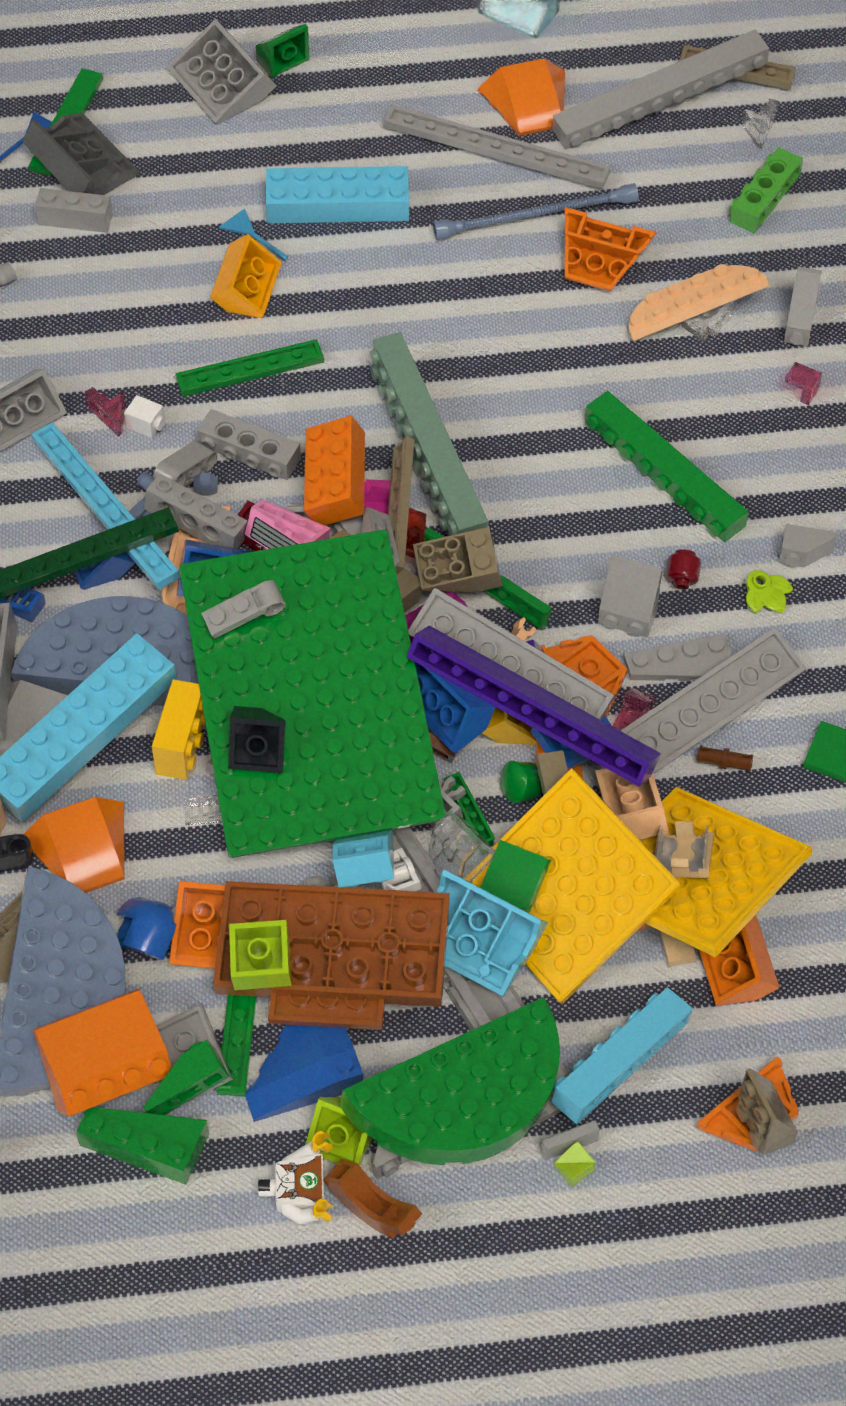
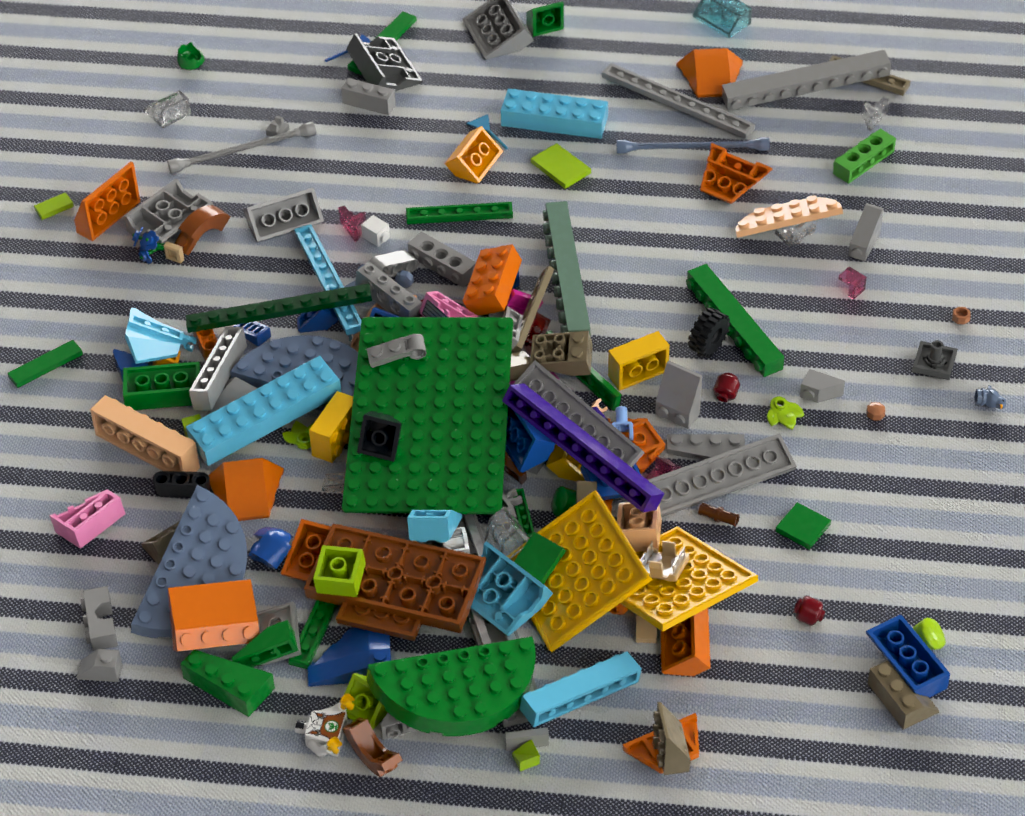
camera: 15 degrees right, 10 degrees down
none -> lime plate [282,421,314,449]
none -> lime tile [531,143,591,189]
none -> yellow brick [608,331,670,391]
none -> light blue piece [612,406,633,441]
none -> black tyre [688,308,730,358]

